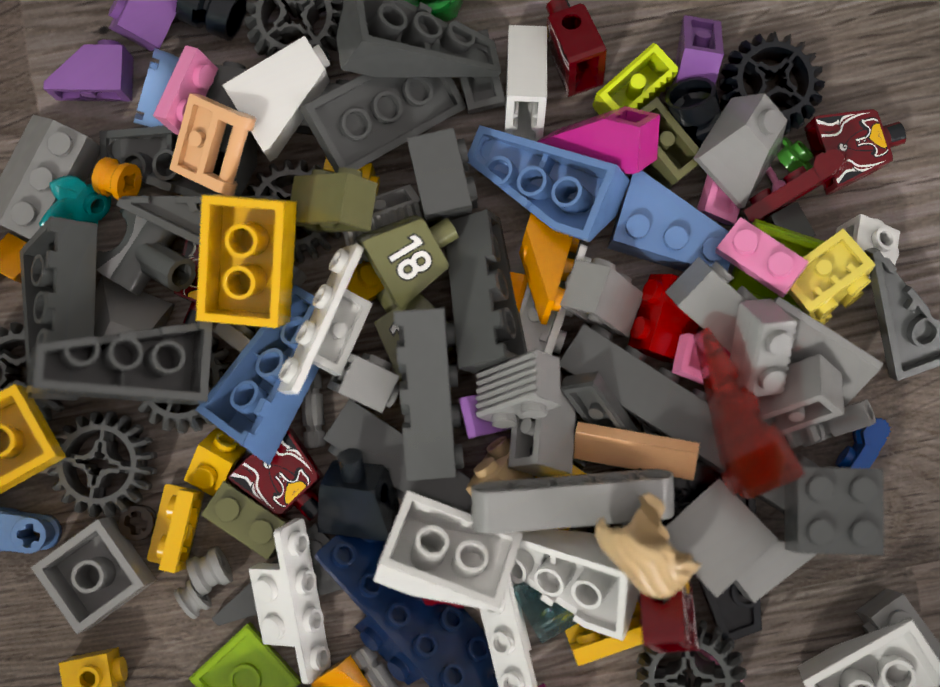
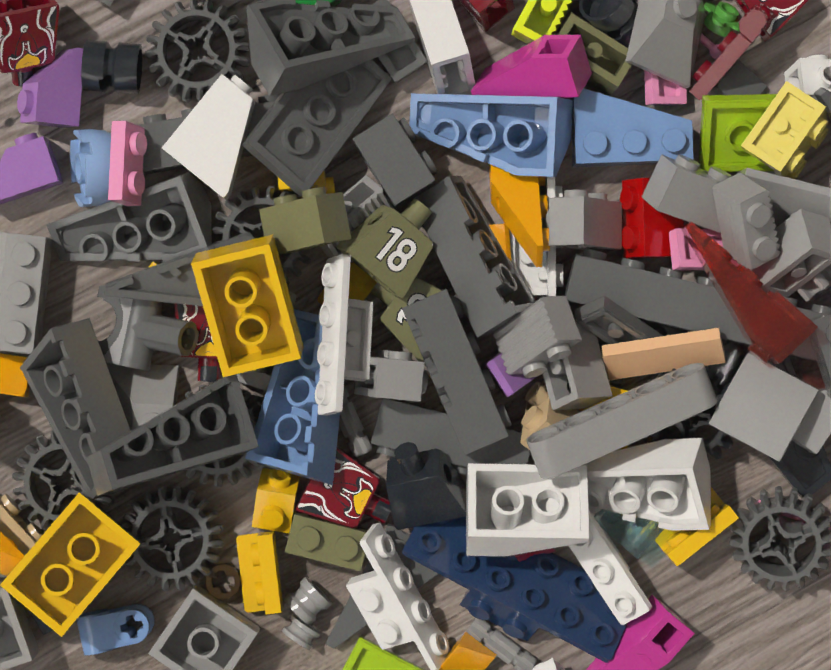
camera: 20 degrees left, 5 degrees up
teal plate [39,175,111,227] -> none
light orange wheel [91,157,142,200] -> none
light nougat plate [169,93,256,196] -> none
tan hair [595,493,701,598] -> none
dark red torso [640,580,700,653] -> none
bright pink plate [716,217,809,298] -> none

